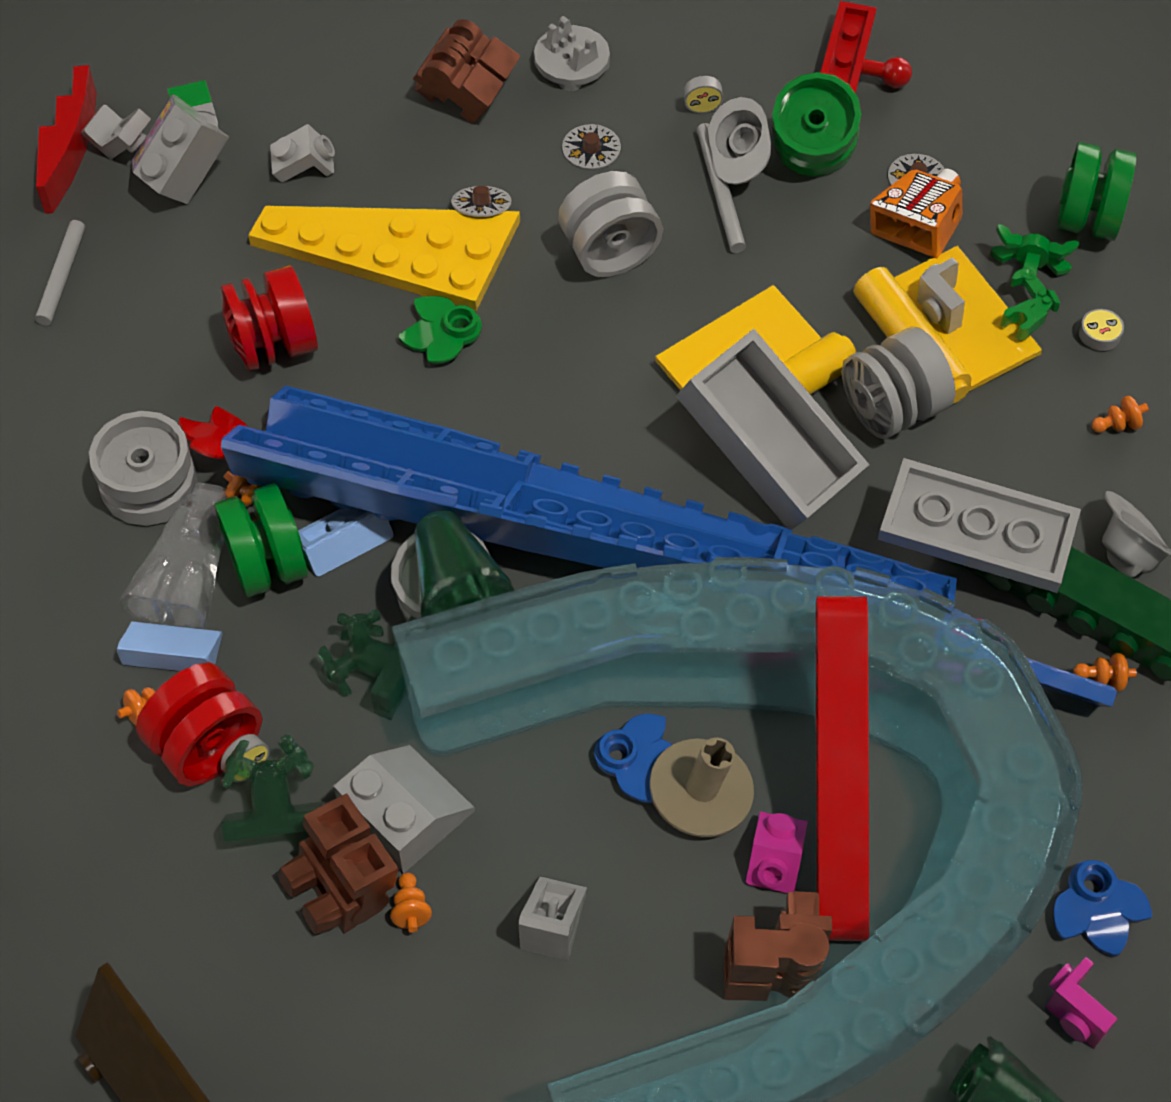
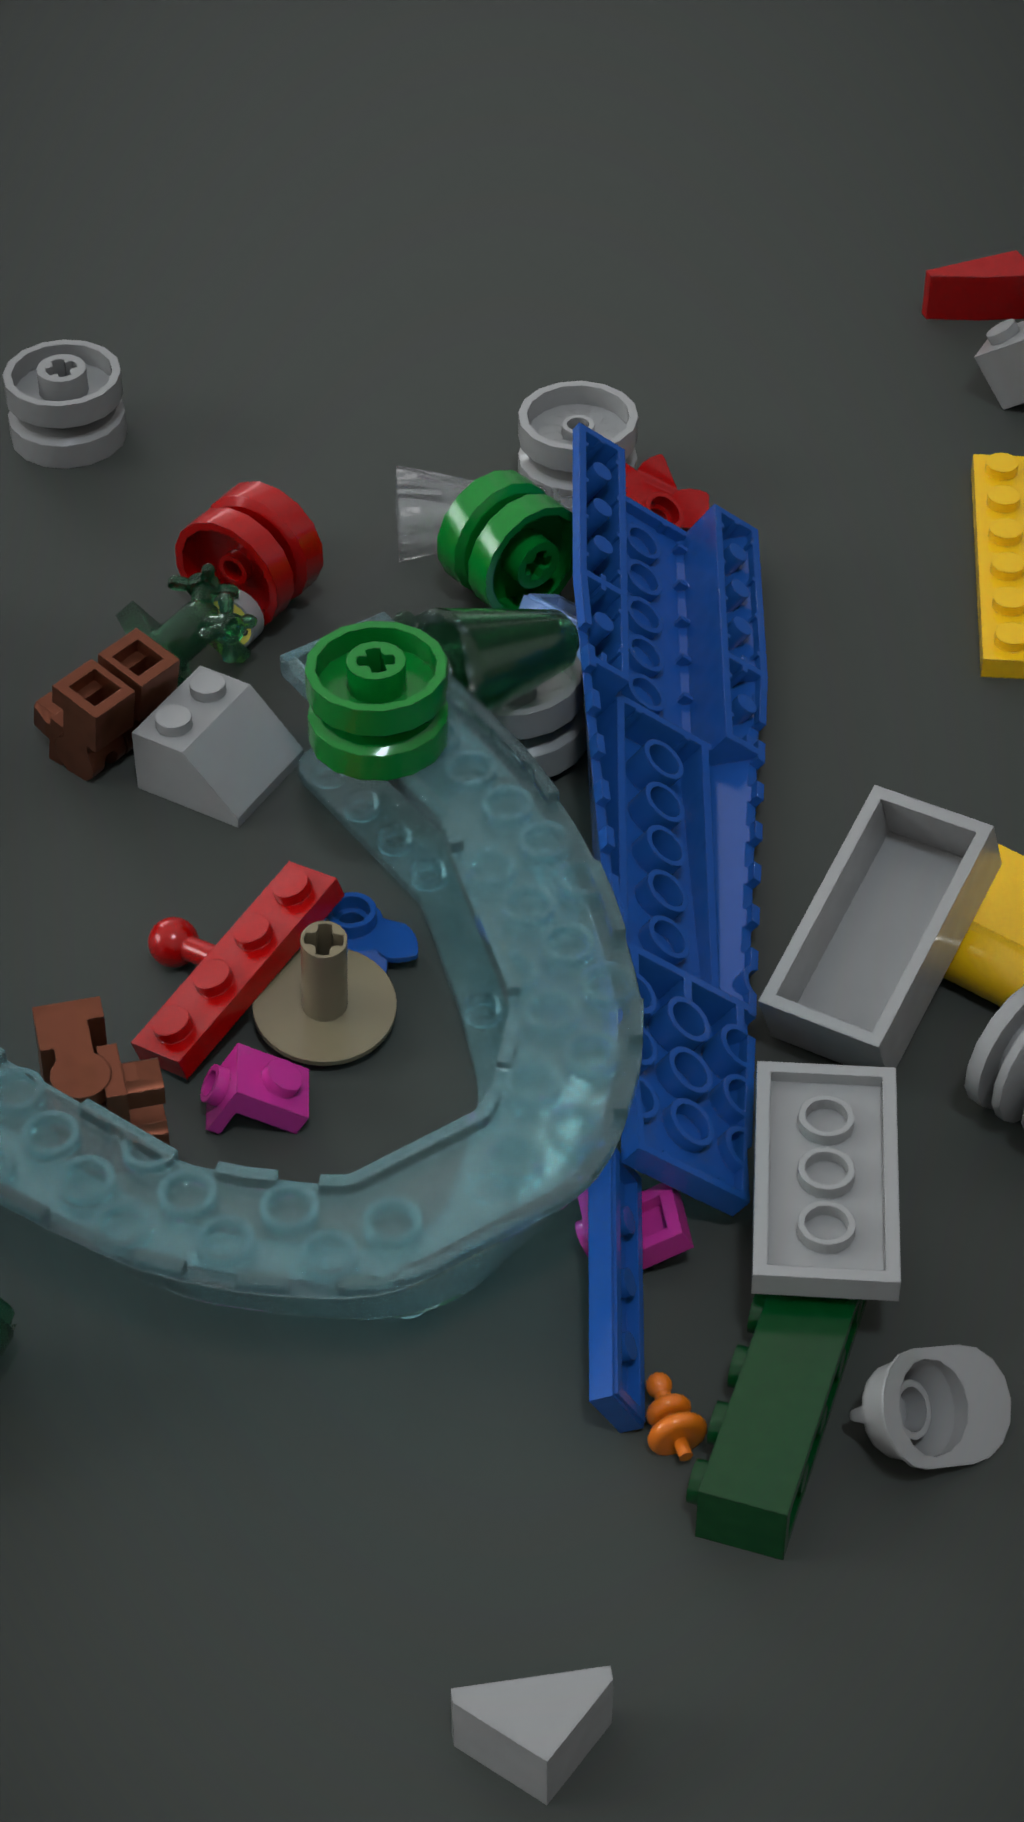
camera: 75 degrees right, 15 degrees down
light grey bar [35,220,86,326] -> none
light blue slope [117,621,222,671] -> none
red wheel [220,265,318,371] -> none
orange hair [390,872,432,933] -> none
green plate [398,296,482,363] -> none
light grey slope [519,877,587,961] -> none
red beam [816,596,870,941] -> none
dark pink bracket [1046,957,1118,1049] -> none
blue plate [1053,860,1153,957] -> none
none -> red plate [131,861,345,1079]
none -> green wheel [305,621,449,781]

